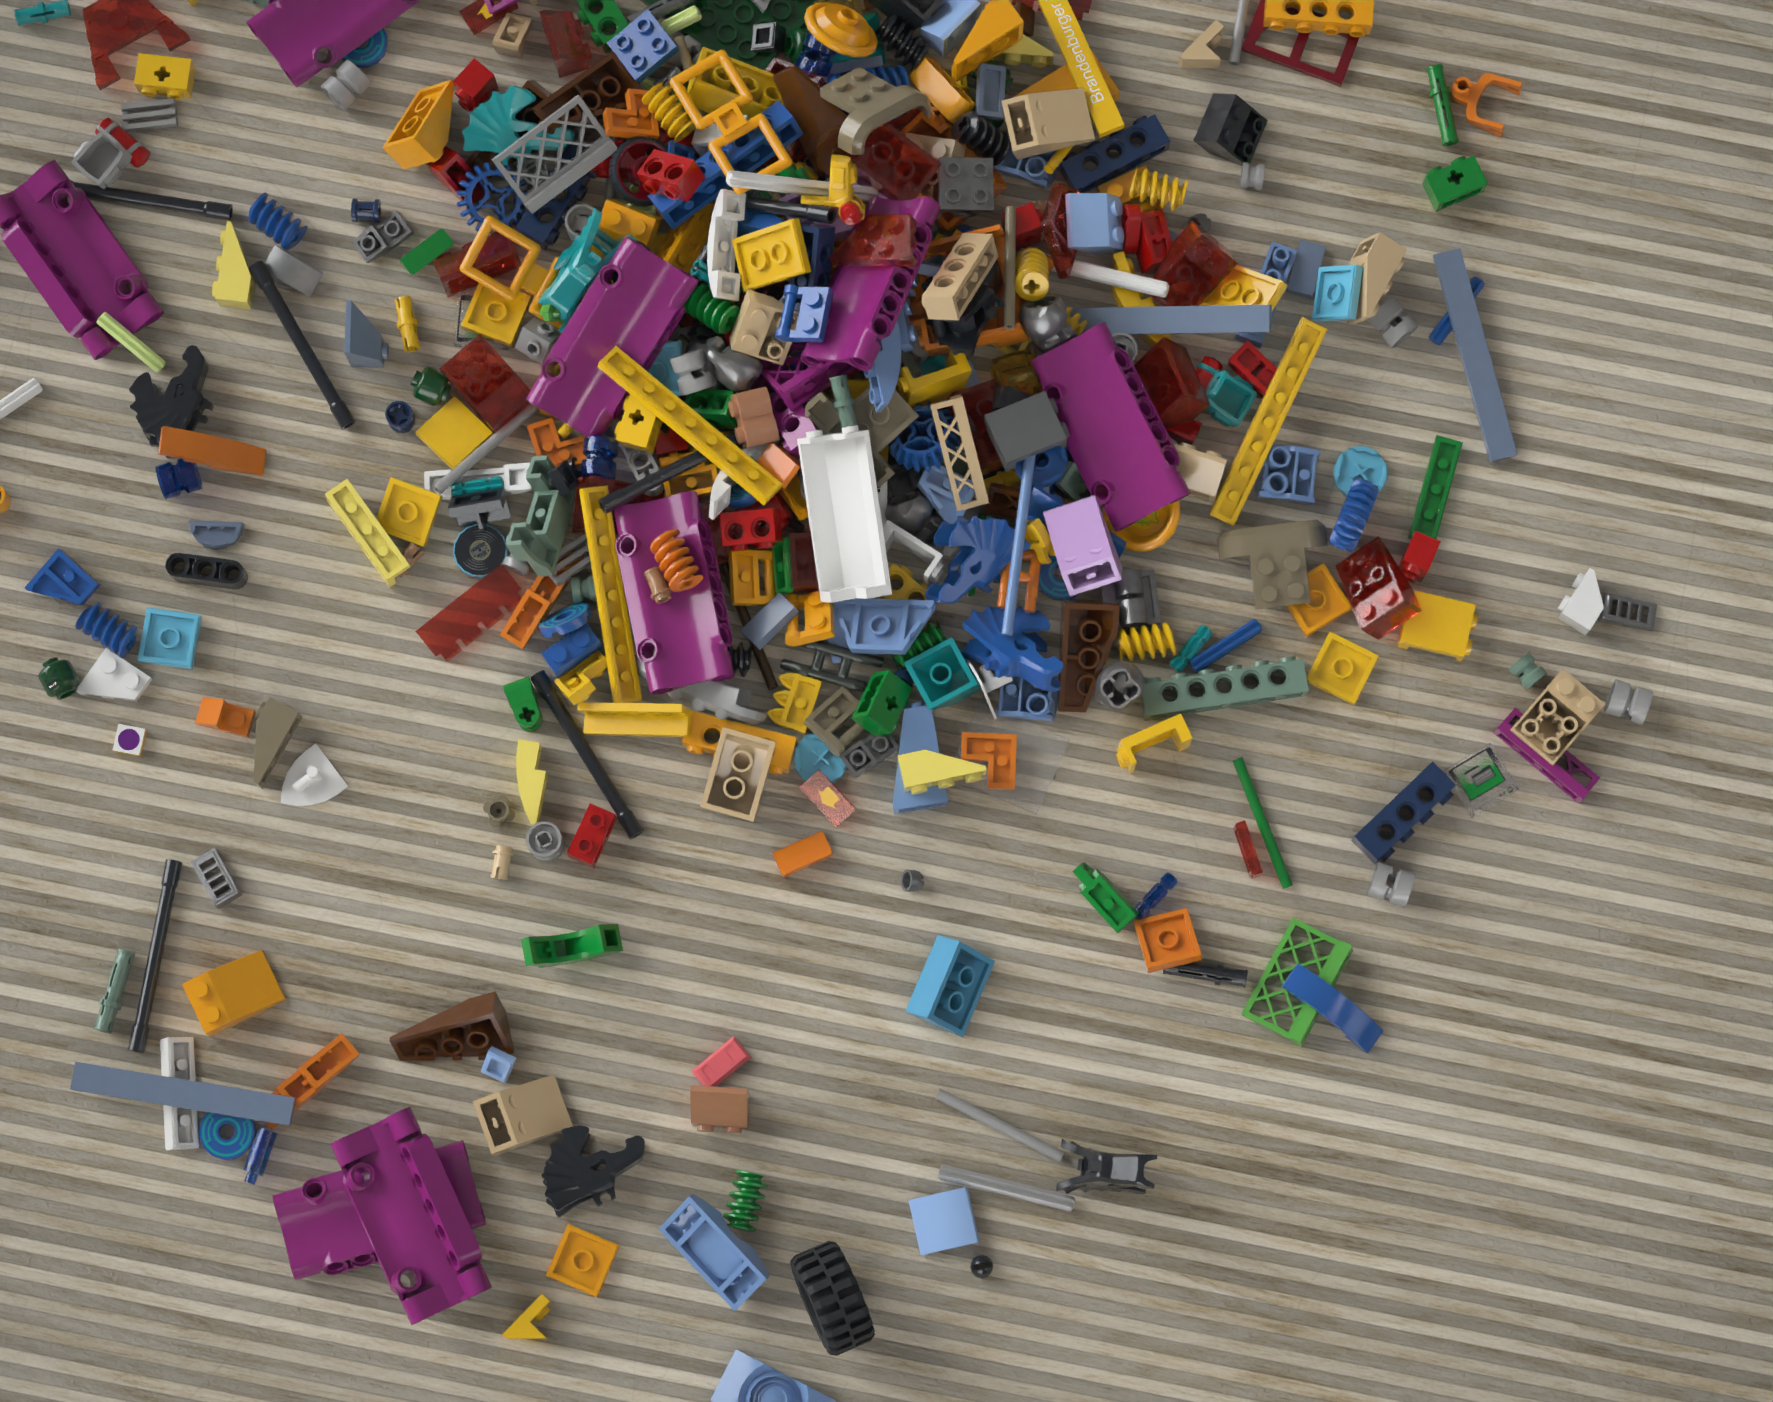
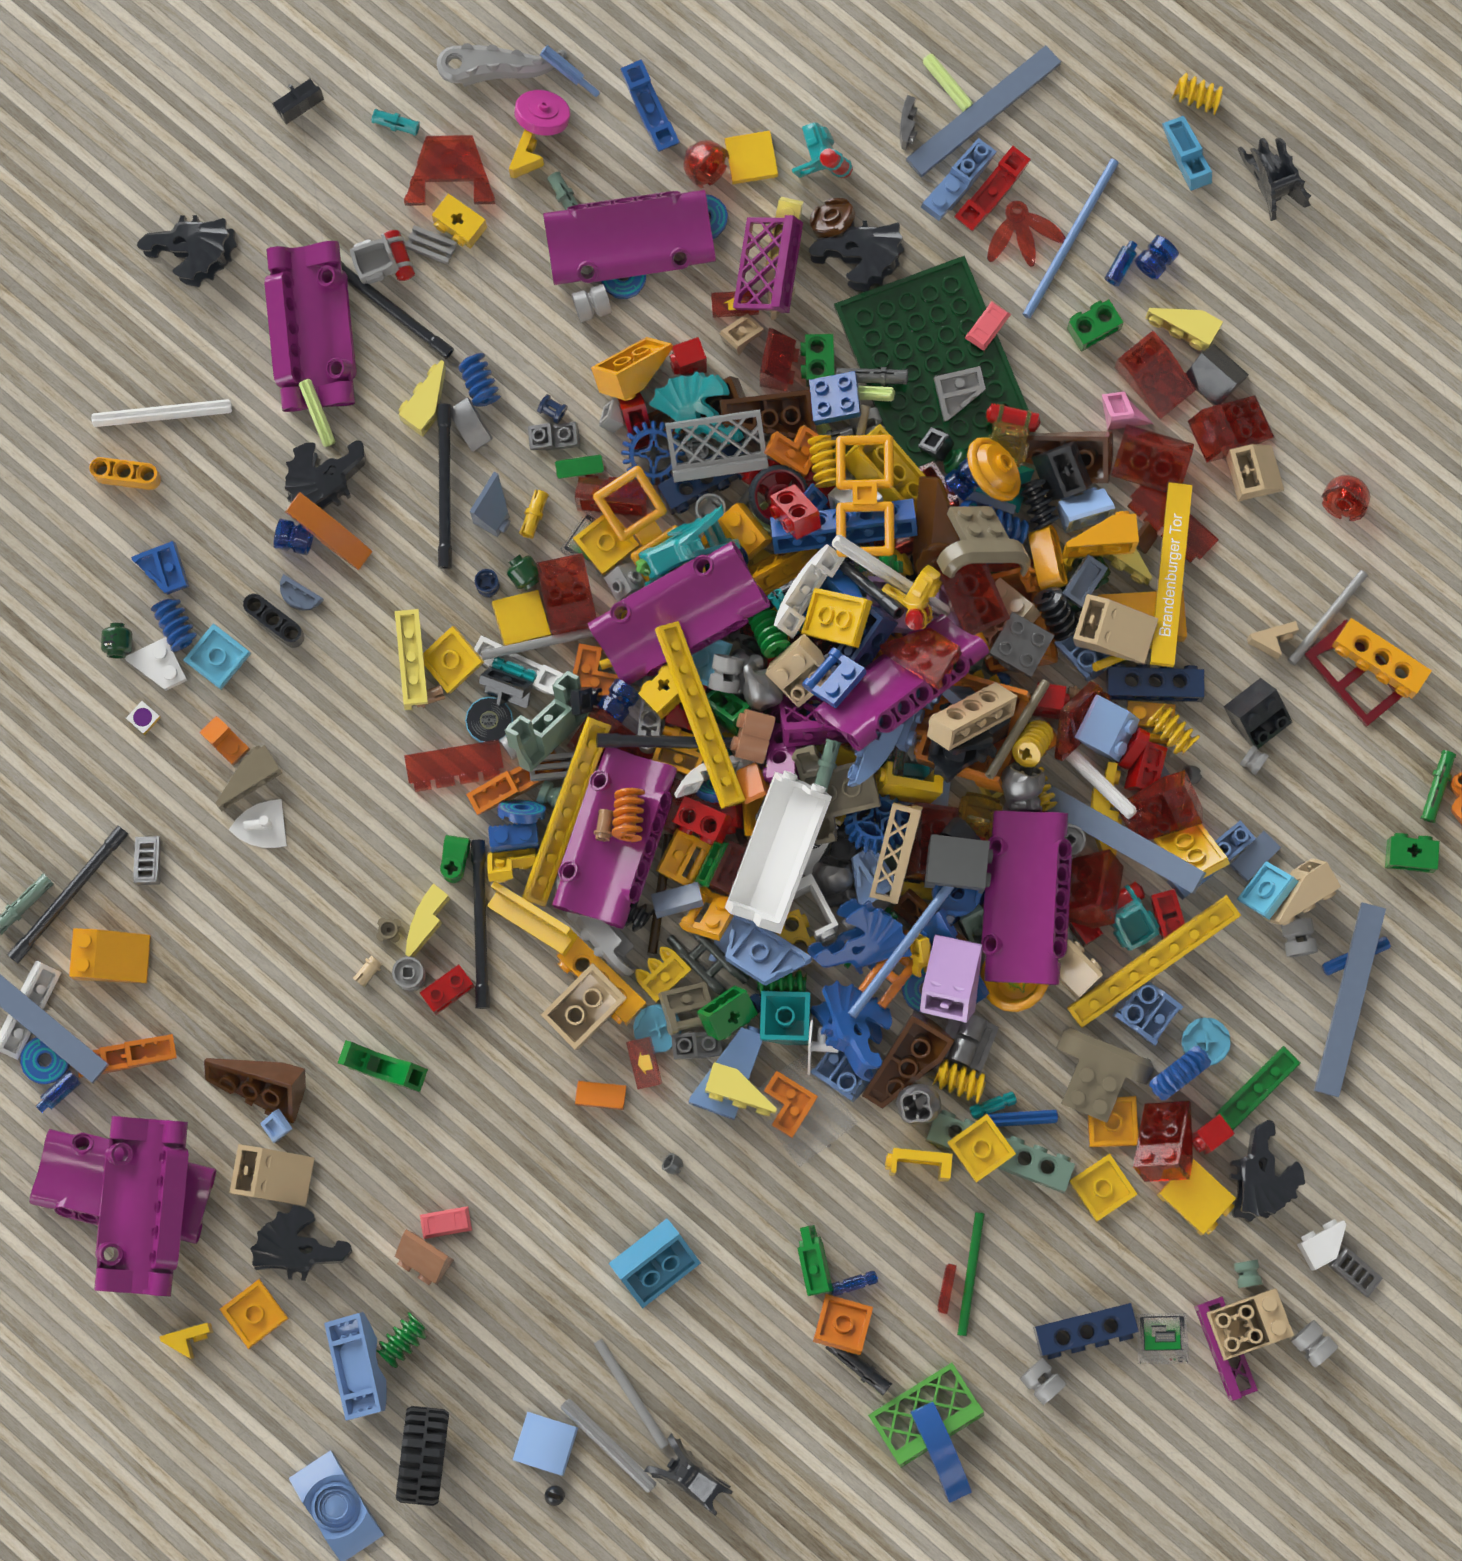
camera: 30 degrees right, 0 degrees up
none -> light grey slope [599,398,624,433]
none -> yellow tile [947,1114,1016,1183]
none -> black animal [1229,1120,1305,1222]

